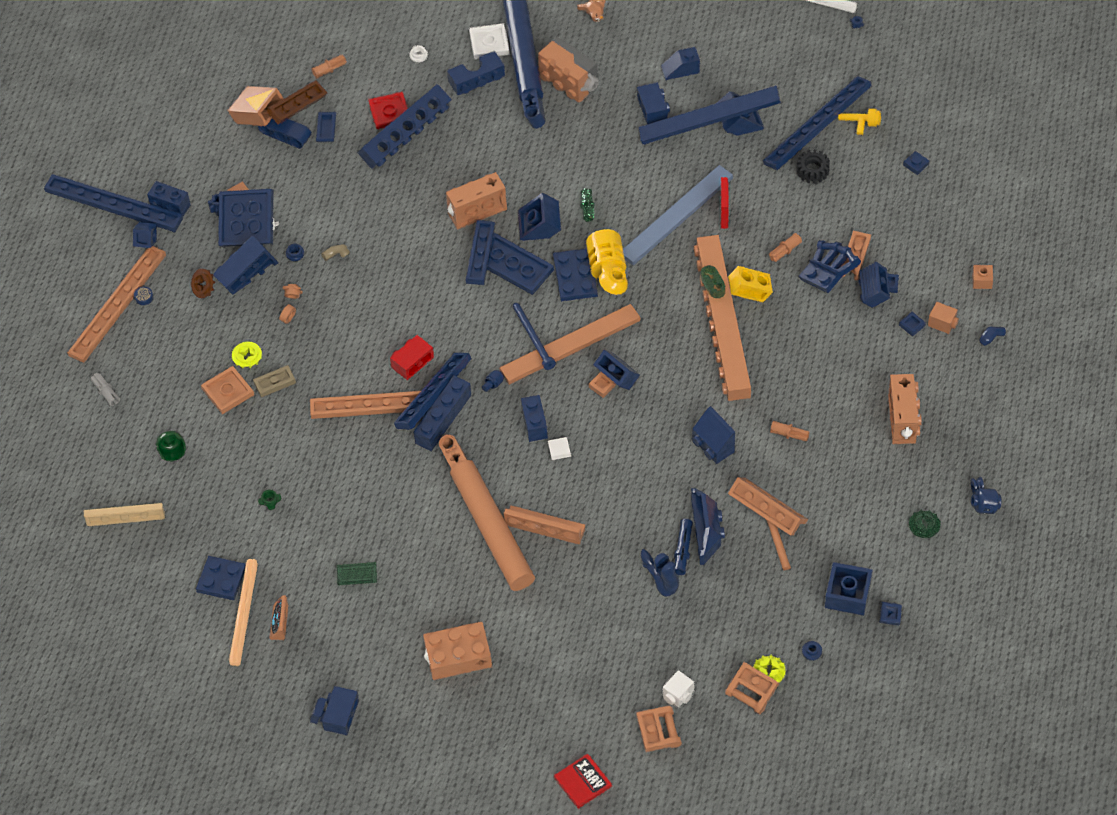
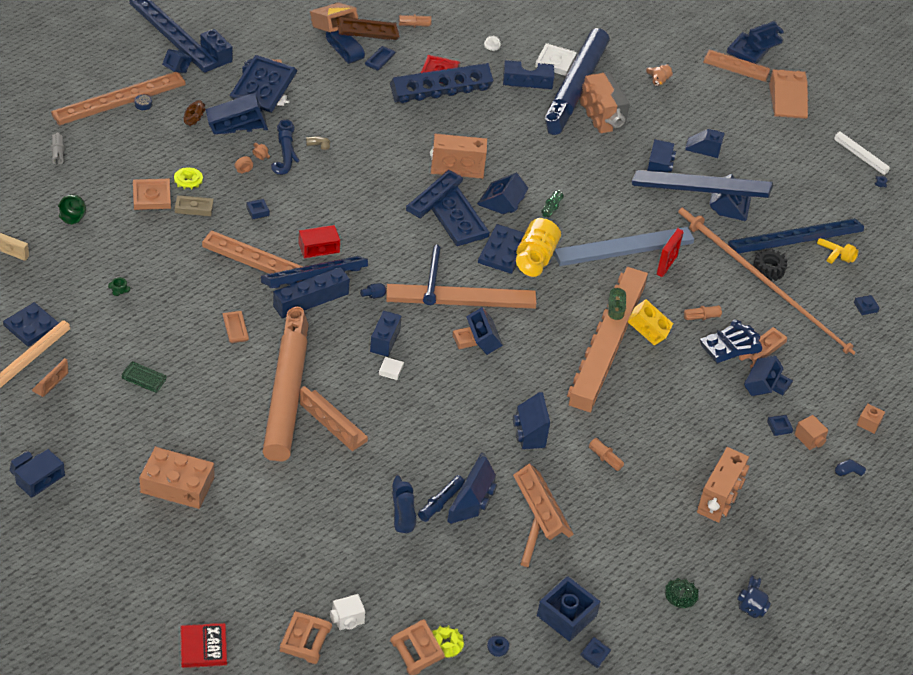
camera: 20 degrees right, 10 degrees down
none -> nougat tile [222,311,249,343]
none -> dark blue plate [246,199,269,219]
none -> dark blue plant [271,130,299,175]
none -> nougat piece [678,208,855,355]

